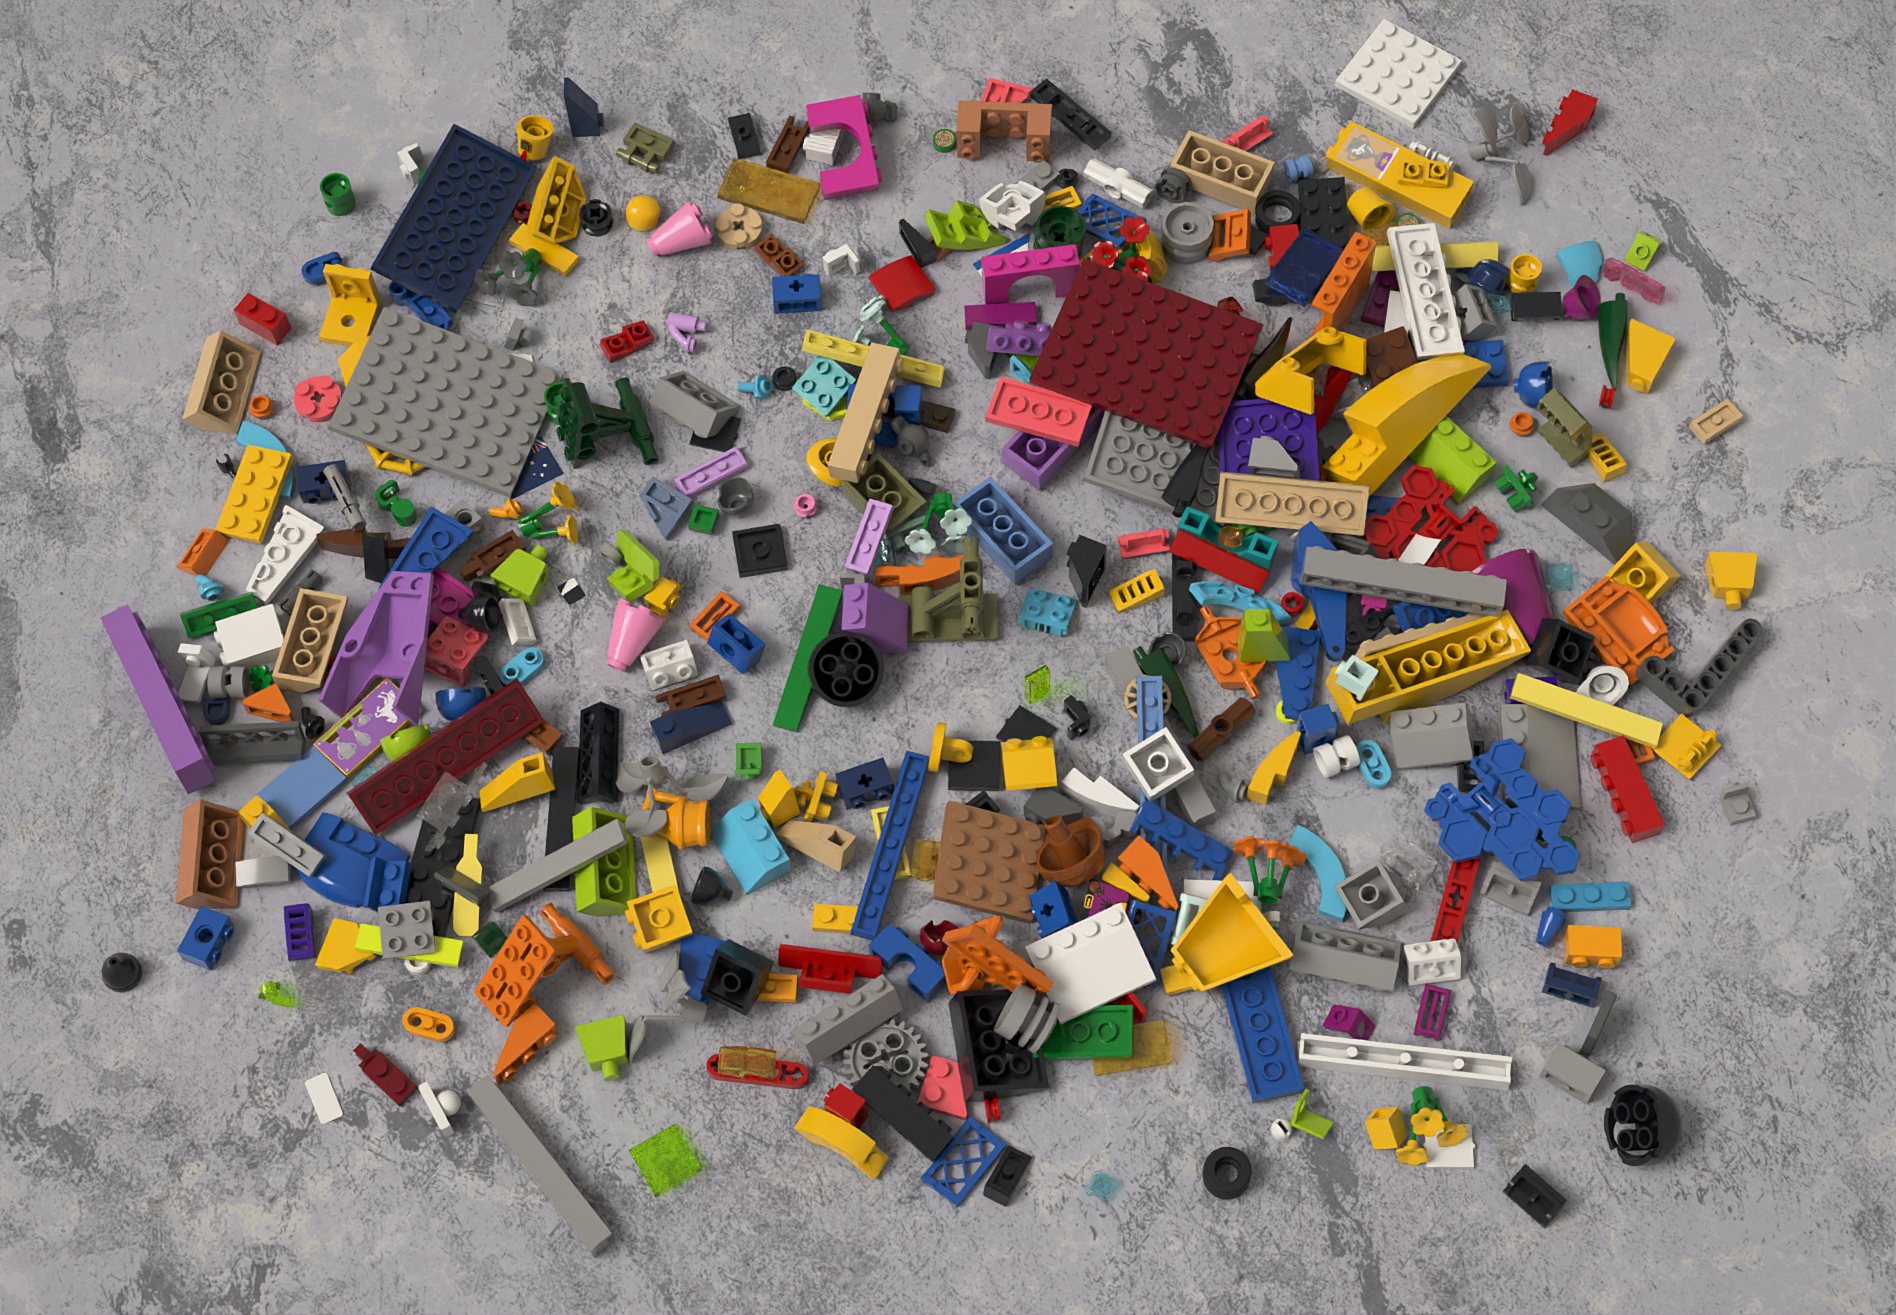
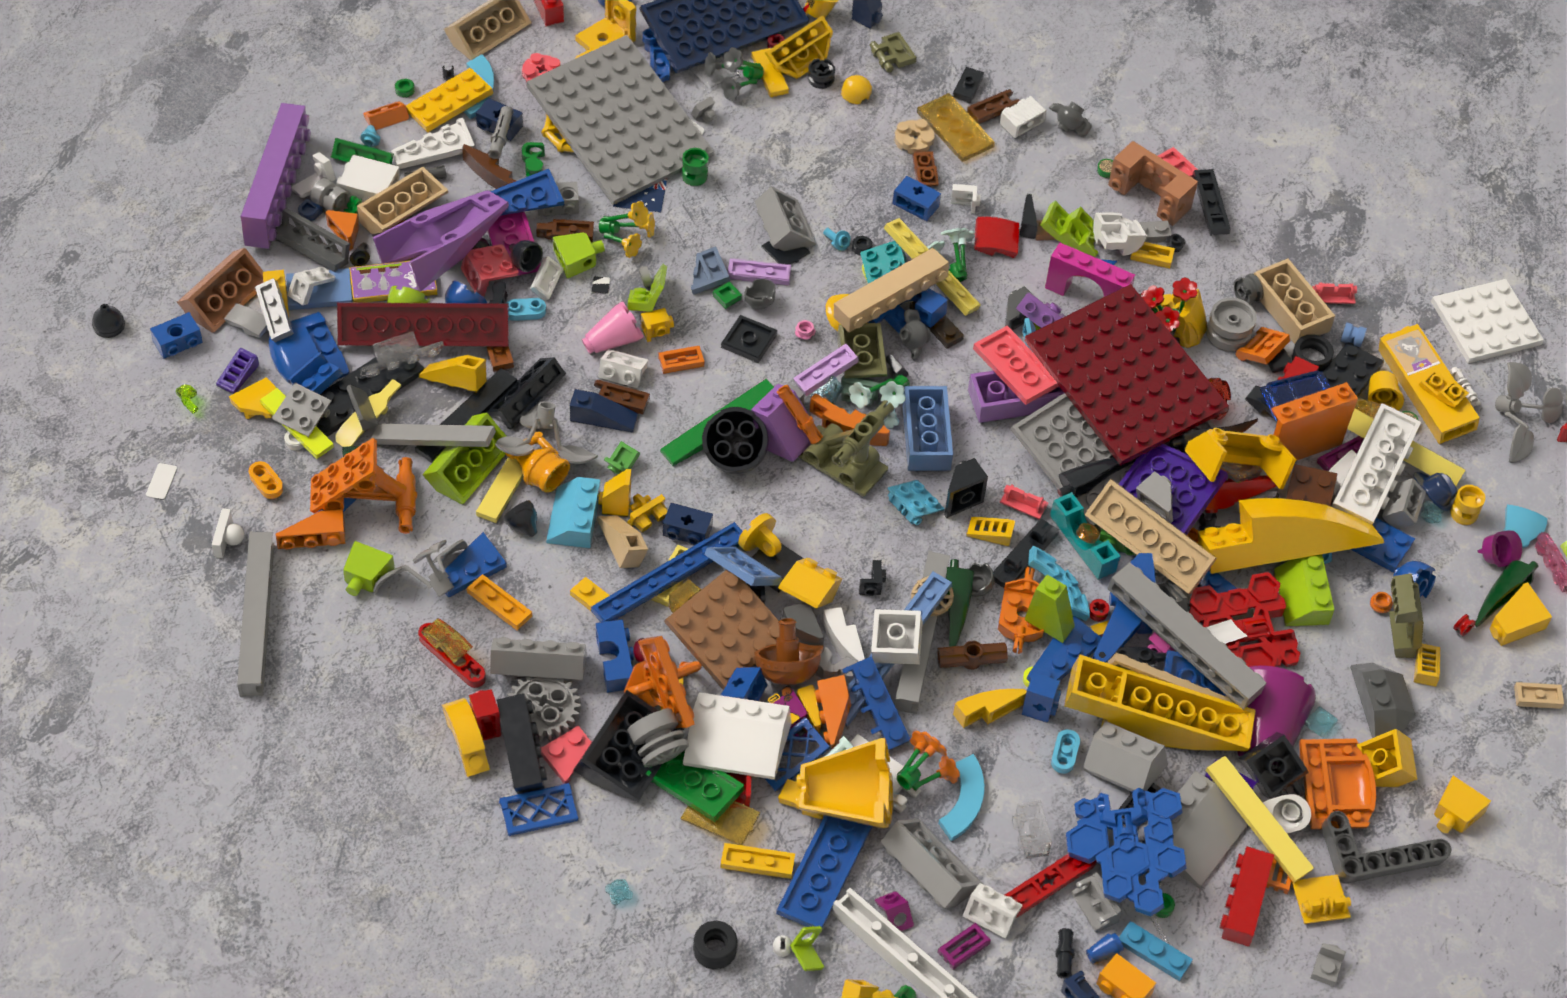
camera: 30 degrees right, 10 degrees down
orange plate [249,395,274,418] -> none
dark red hinge [353,1043,418,1107] -> none
black slope [361,532,390,583] -> none
black tile [471,581,502,603] -> none
light orange plate [489,498,524,520] -> none
dark green plate [557,377,659,469] -> none
red slope [599,320,654,362] -> none
yellow plate [625,885,693,954] -> none
clear neon green tile [629,1124,702,1197] -> none
bright pink cone [647,201,714,256] -> none
lavender plant [667,312,707,354] -> none
black slope [700,939,774,1016] -> none
blue brick [707,613,766,674] -> none
red bracket [778,944,882,994] -> none
dark pink arch [806,95,882,200] -> none
magenta tile [964,302,1037,330] -> none
black slope [983,1145,1032,1206] -> none
red bush [984,1097,1001,1123] -> none
black piece [996,705,1056,742] -> none
clear neon green tile [1024,665,1051,704] -> none
dark green wheel [1033,205,1086,259] -> none
blue window [1077,194,1147,249] -> none
white piece [1083,158,1153,208] -> none
red tile [1169,528,1269,593] -> none
light grey plate [1217,772,1248,803] -> none
white wheel [1313,735,1360,778] -> none
light grey slope [1334,859,1410,930] -> none
light aqua brick [1335,654,1379,701] -> none
green hips [1494,465,1538,512] -> none
black hinge [1509,292,1562,321] -> none
none -> white bracket [287,267,335,305]
none -> green tile [395,78,415,98]
none -> medium blue tile [704,547,782,586]
none -> yellow plate [720,843,795,879]
none -> orange pin [776,385,823,444]
none -> black pin [1055,928,1075,979]

